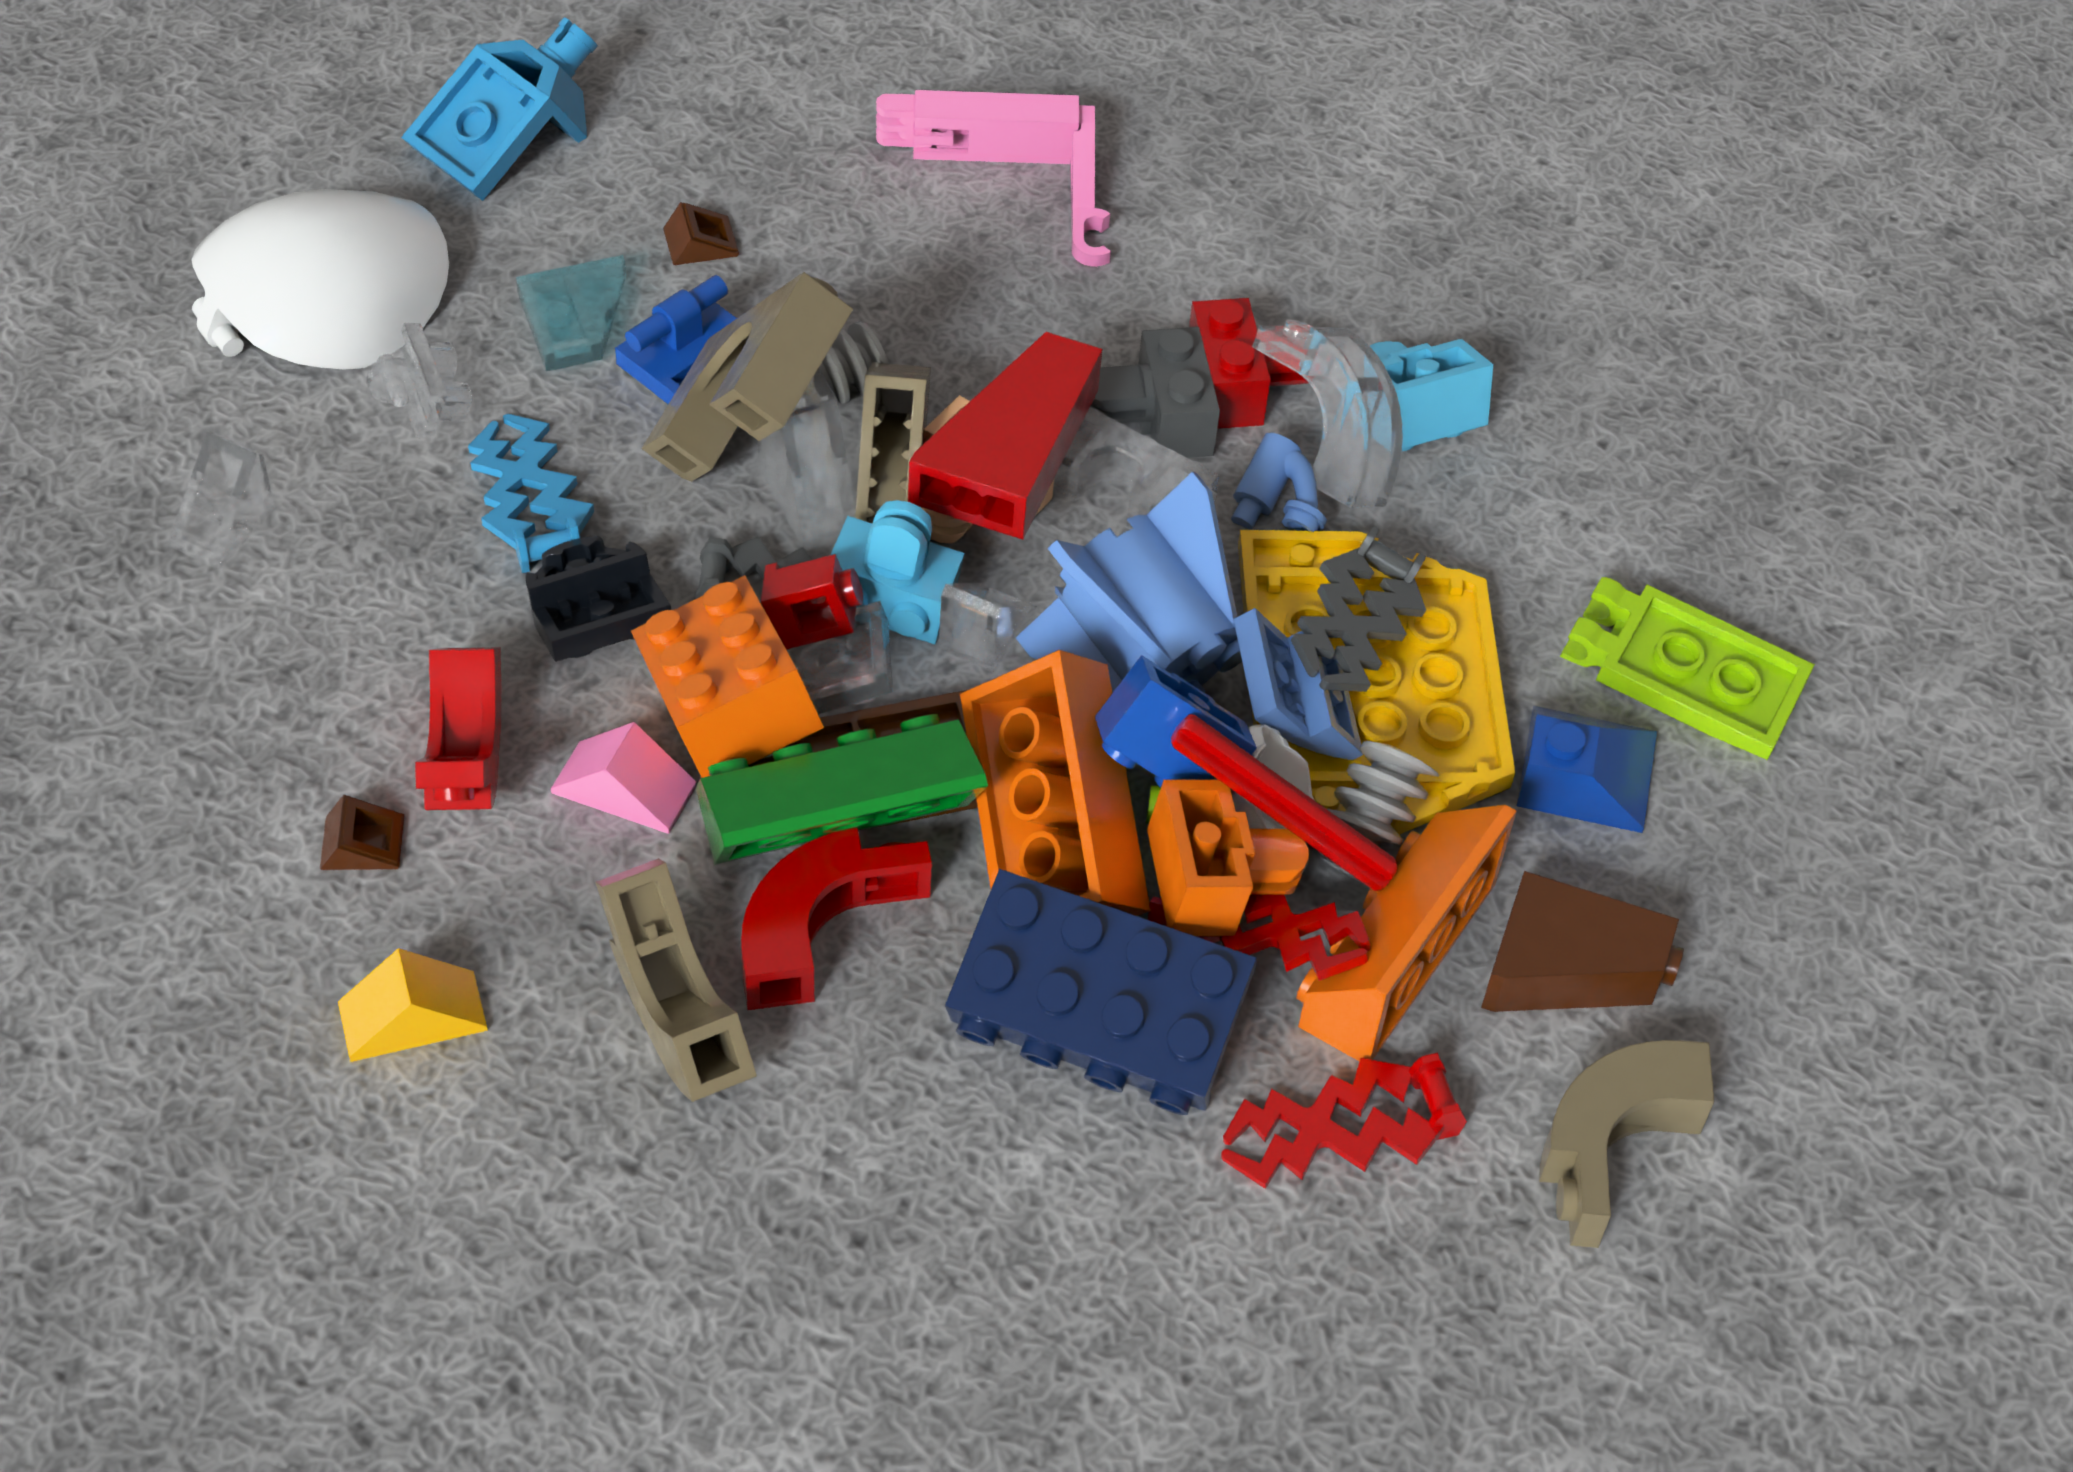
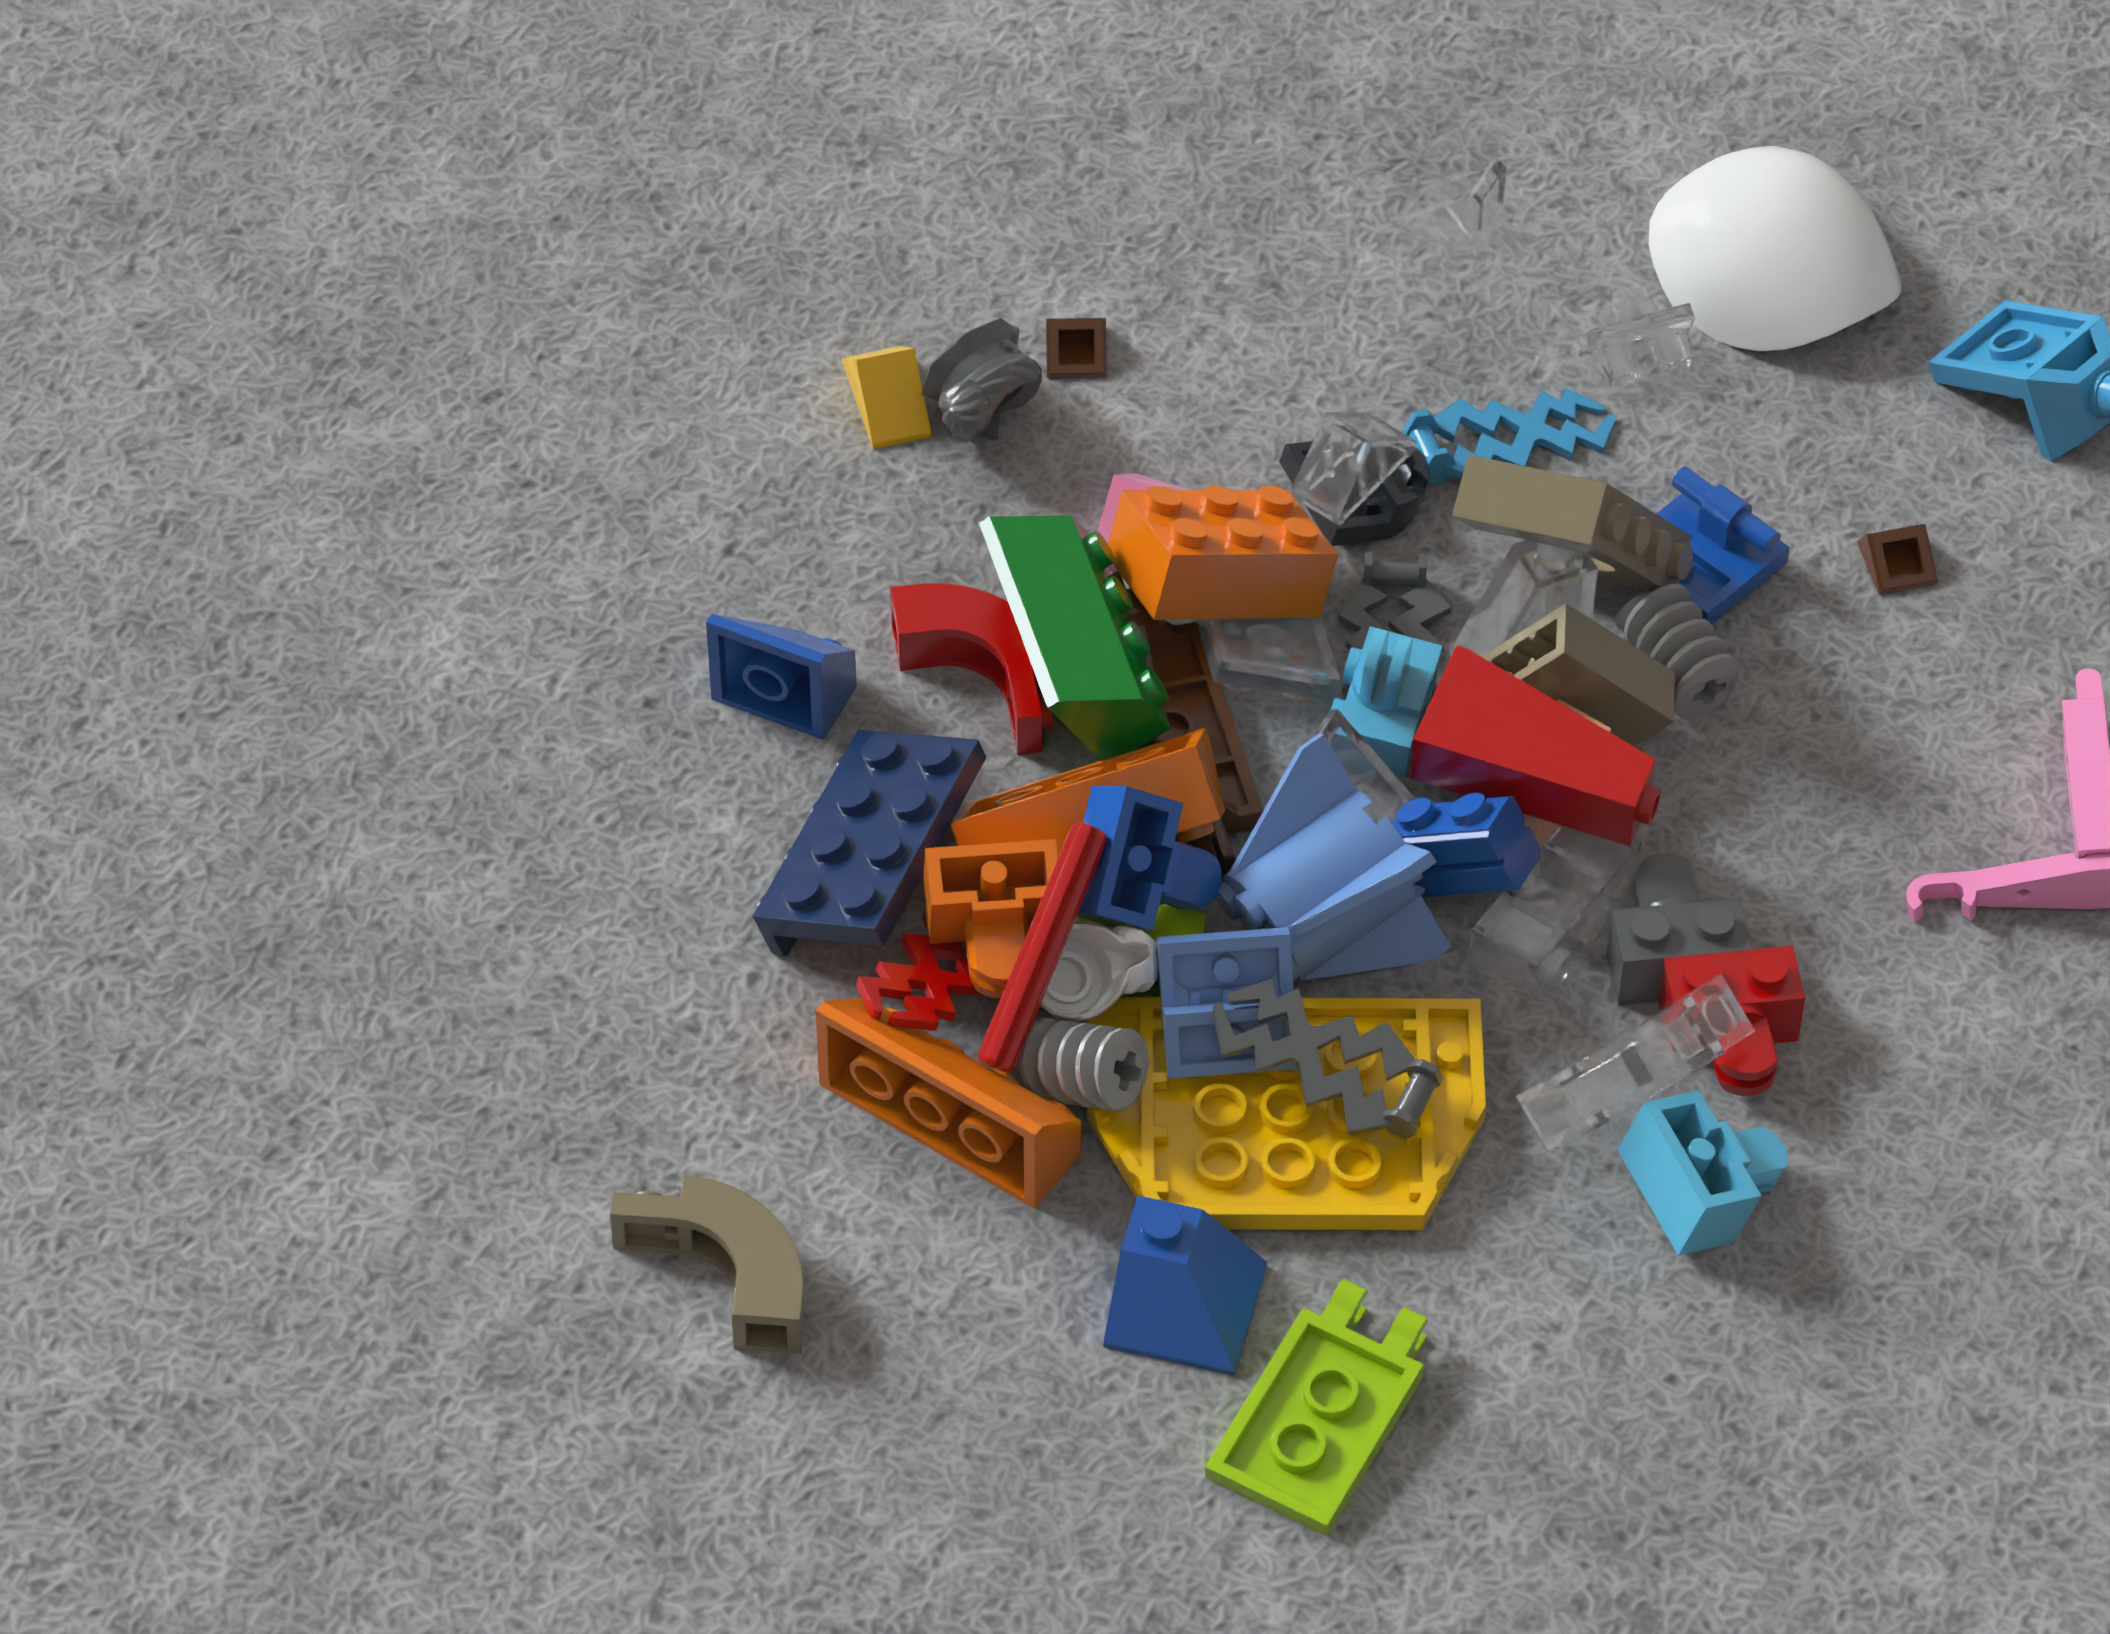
camera: 95 degrees right, 0 degrees up
red arch [415,647,501,810] -> none
clear light blue wing [516,255,626,372] -> none
dark tan arch [595,858,757,1102] -> none
red brick [761,554,863,650] -> none
red piece [1221,1052,1467,1189] -> none
medium blue plant [1231,433,1327,532] -> none
reddish brown slope [1481,871,1684,1012] -> none
none -> blue slope [706,614,857,740]
none -> dark grey piece [921,318,1042,444]
none -> clear slope [1291,412,1417,525]
none -> blue brick [1392,793,1541,897]

